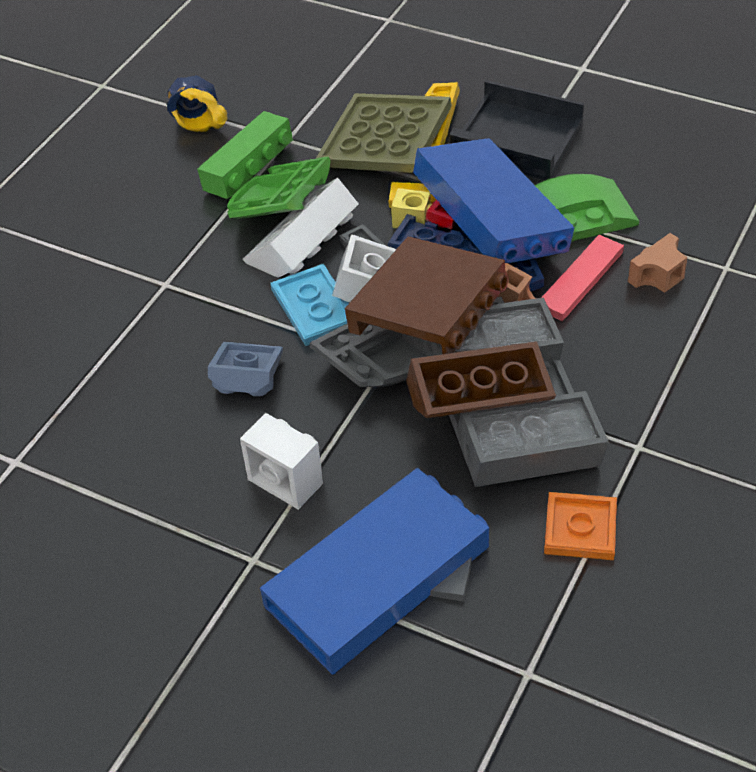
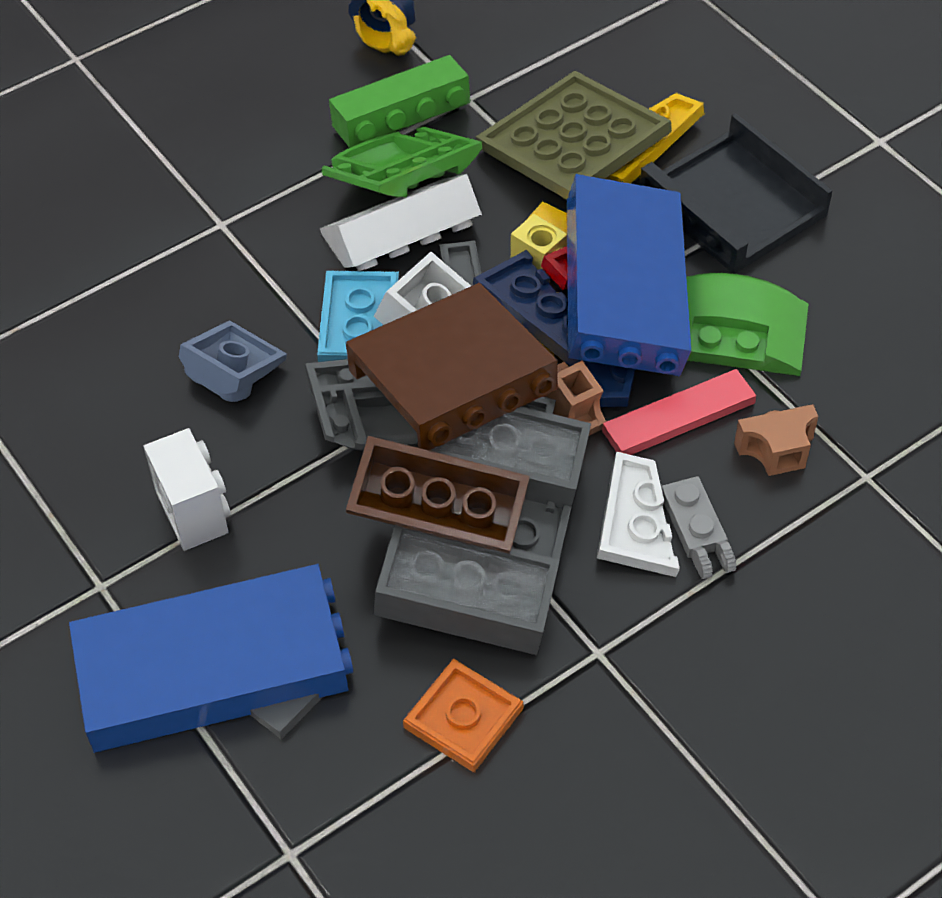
camera: 25 degrees right, 5 degrees up
none -> white wing [597,452,680,577]
none -> light grey hinge [661,476,737,579]

